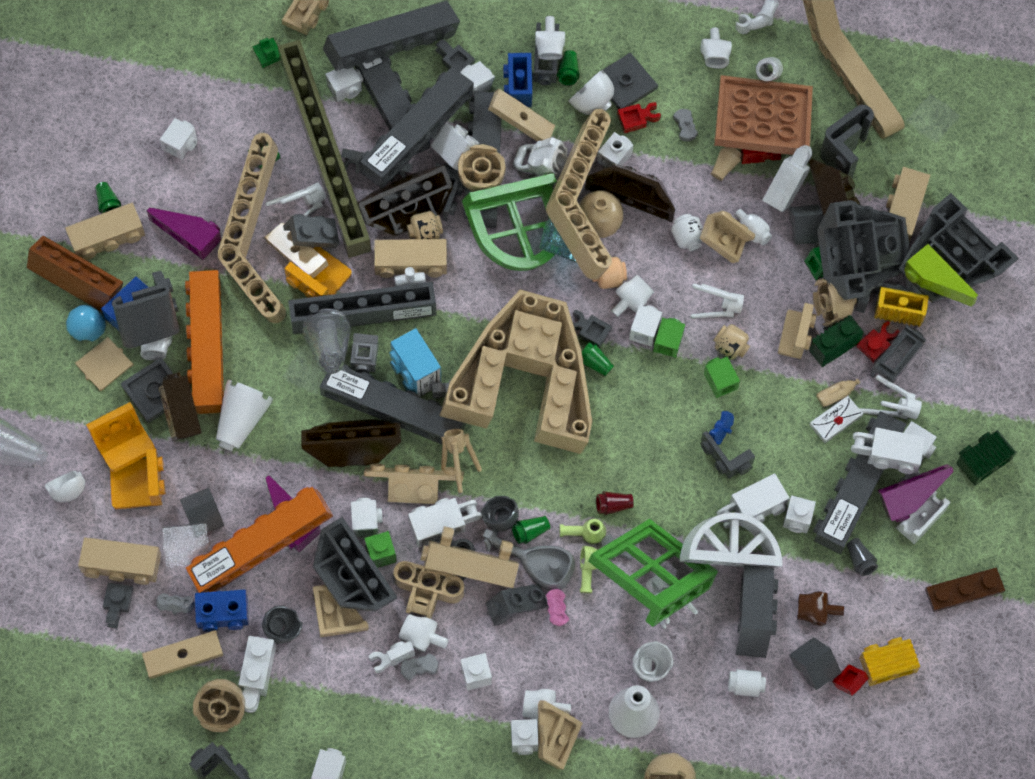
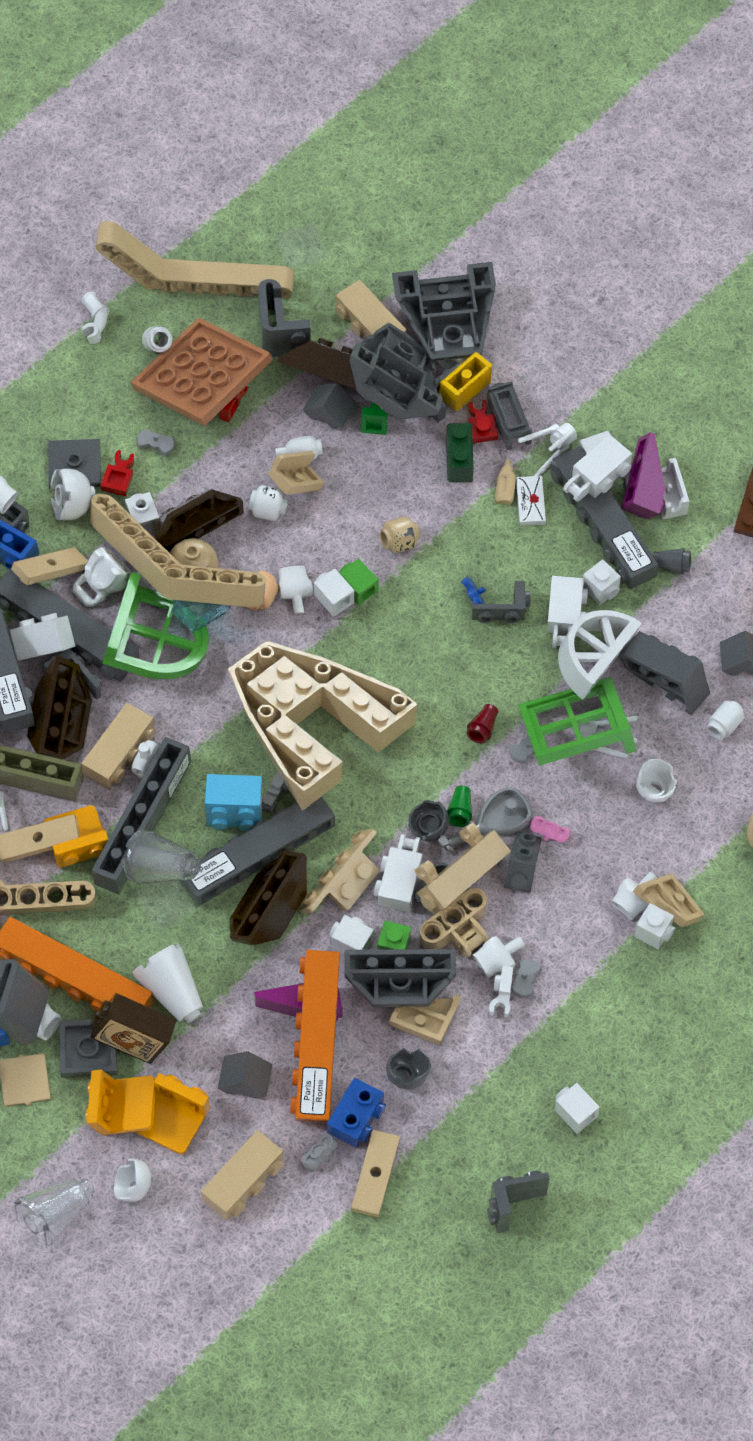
camera: 55 degrees left, 5 degrees down
dark grey plate [103,583,134,629] -> none
clear piece [162,523,211,568] -> none
tan cylinder [193,679,245,732] -> none
white brick [238,636,276,713] -> none
dark grey bracket [283,214,340,248] -> none
light grey window [350,333,379,374] -> none
tan head [407,211,443,239] -> none
tan plant [441,429,482,493] -> none
tan cylinder [458,144,506,192] -> none
white brick [461,653,492,691] -> none
green cone [557,50,580,86] -> none
yellowish green bar [559,519,606,544] -> none
dark grey plate [573,310,612,349] -> none
yellowish green bar [580,546,598,593] -> none
green cone [581,342,614,377] -> none
white cone [609,685,660,738] -> none
white plant [690,284,744,319] -> none
white piece [700,27,732,68] -> none
bright green brick [704,356,740,398] -> none
tan cone [710,147,742,181] -> none
white brick [762,145,812,212] -> none
tan bracket [778,303,817,359] -> none
reddish brown piece [797,591,844,626] -> none
tan cylinder [813,279,857,327] -> none
lime slope [904,244,978,307] -> none
dark green brick [956,430,1017,486] -> none

